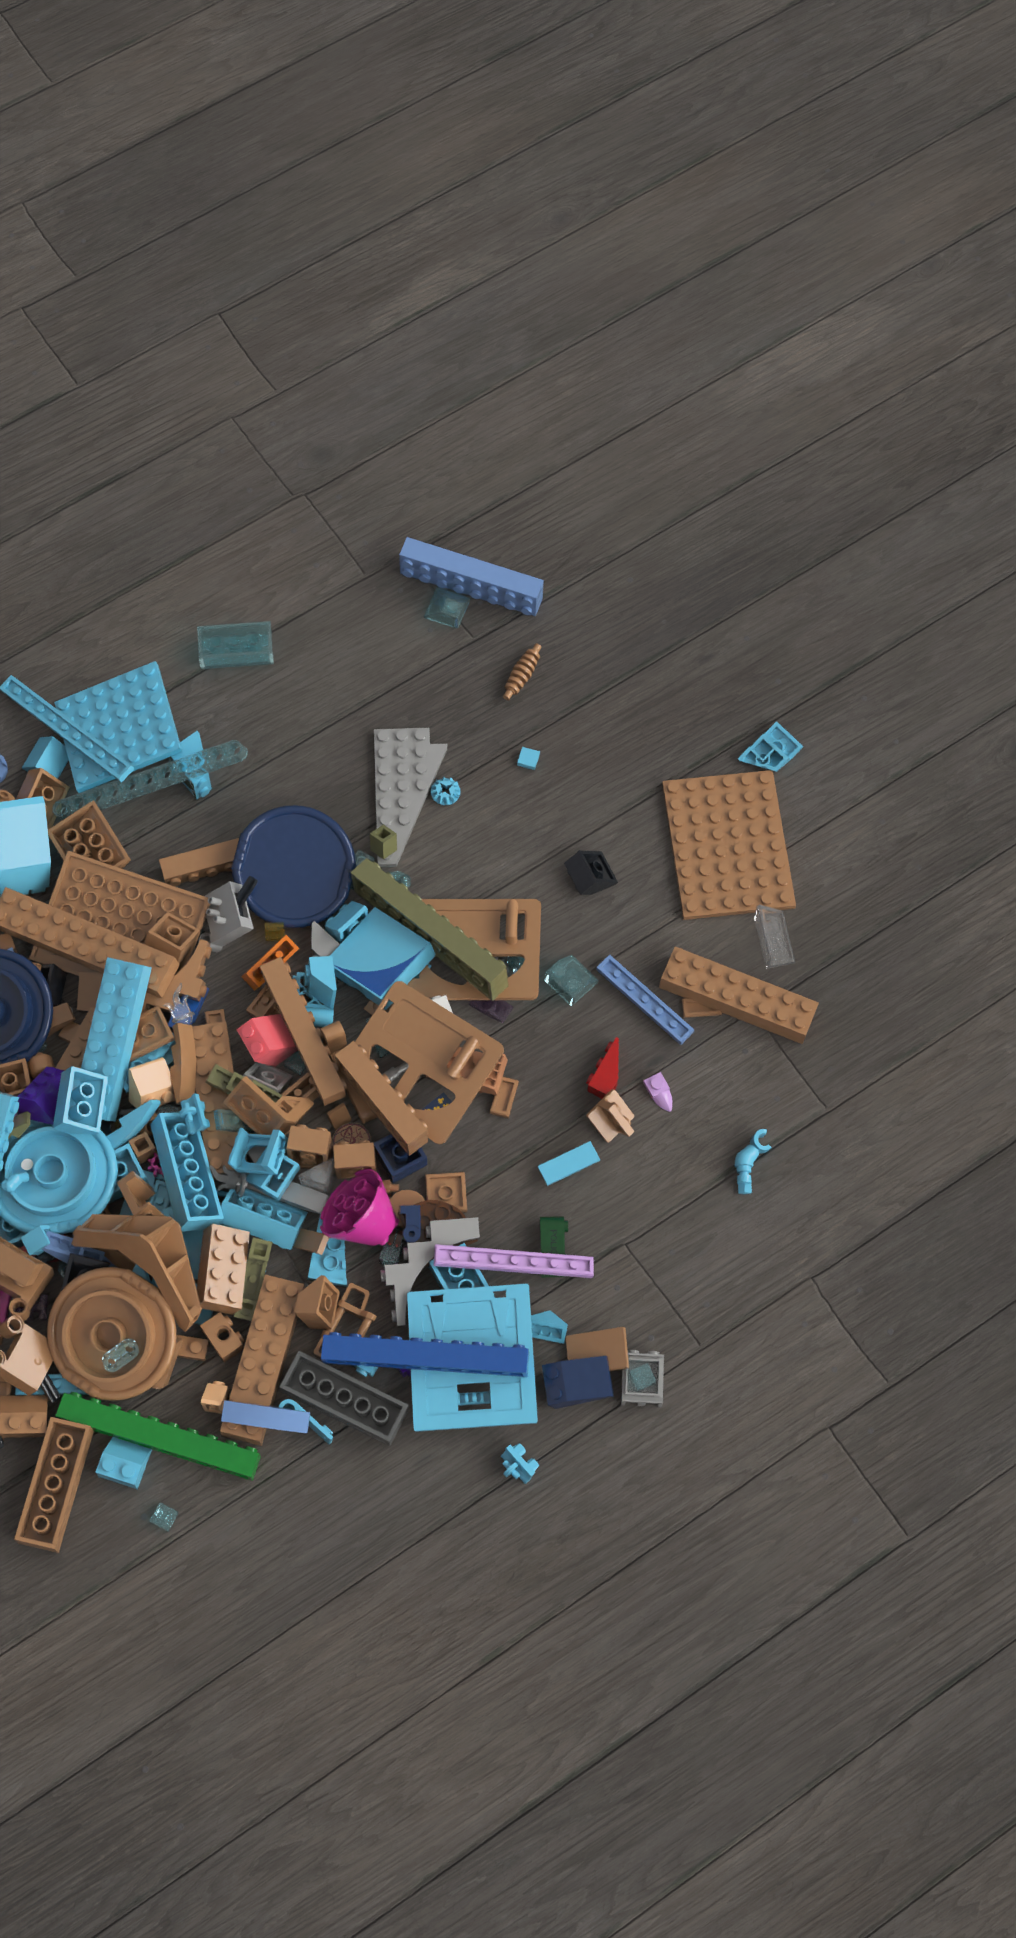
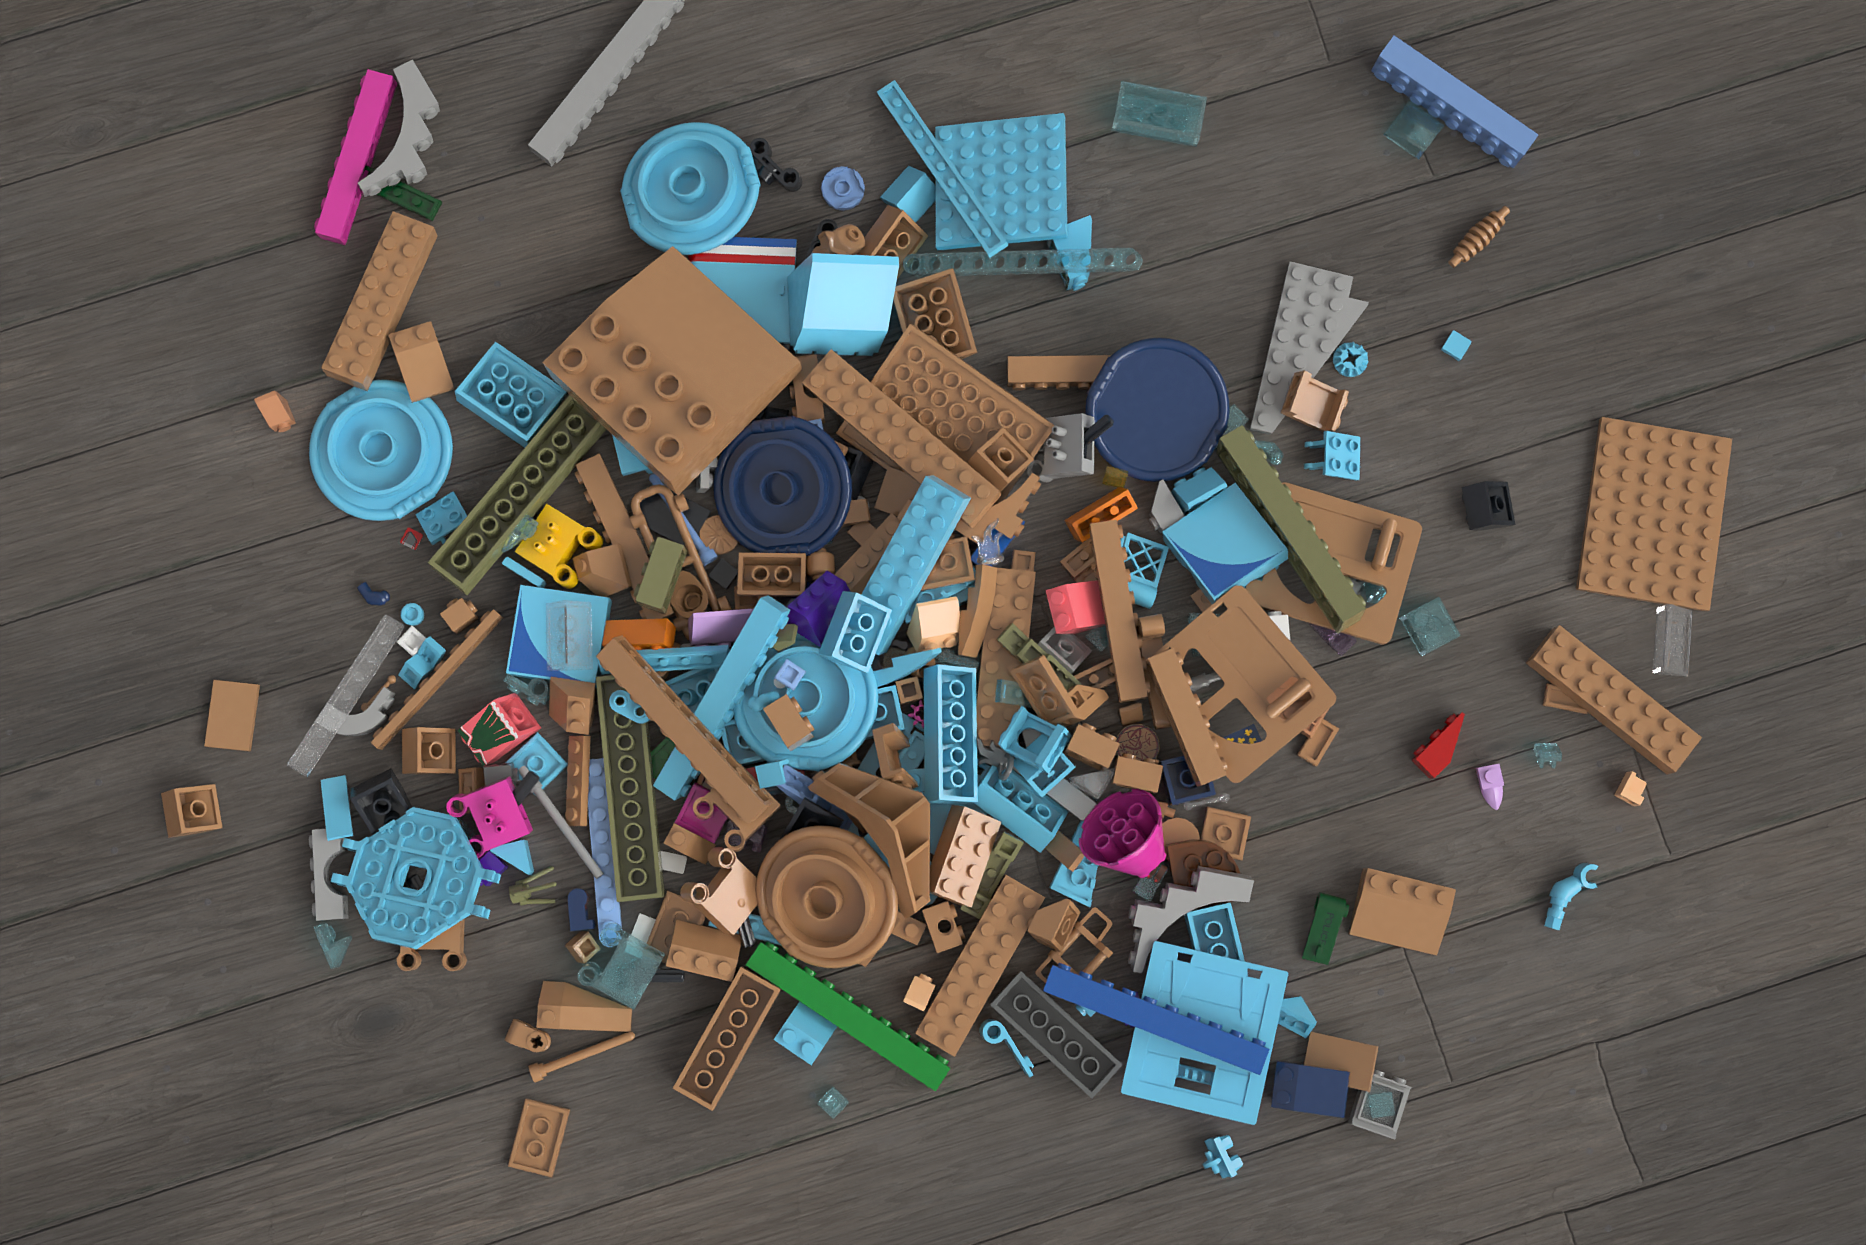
camera: 15 degrees right, 15 degrees up
clear light blue beam [102,1339,139,1372] -> none
medium azure hips [179,1093,210,1135] -> none
medium blue slope [221,1400,310,1433] -> none
medium azure slope [303,956,337,1009] -> none
olive brick [370,824,397,859] -> none
dark blue leg [399,1205,421,1243] -> none
lavender tile [434,1244,594,1278] -> none
medium azure piece [538,1141,600,1186] -> none
bracket [586,1089,635,1143] -> none
medium blue plate [596,955,694,1045] -> none
medium azure slope [738,721,803,772] -> none
none -> medium nougat brick [763,694,815,751]
none -> light blue tile [774,659,806,691]
none -> clear hinge [1184,793,1230,810]
none -> panel [1281,370,1349,433]
none -> medium azure plate [1304,431,1360,481]
none -> medium nougat slope [1349,868,1456,955]
none -> clear light blue tile [1534,743,1562,768]
none -> light nougat panel [1614,771,1647,806]

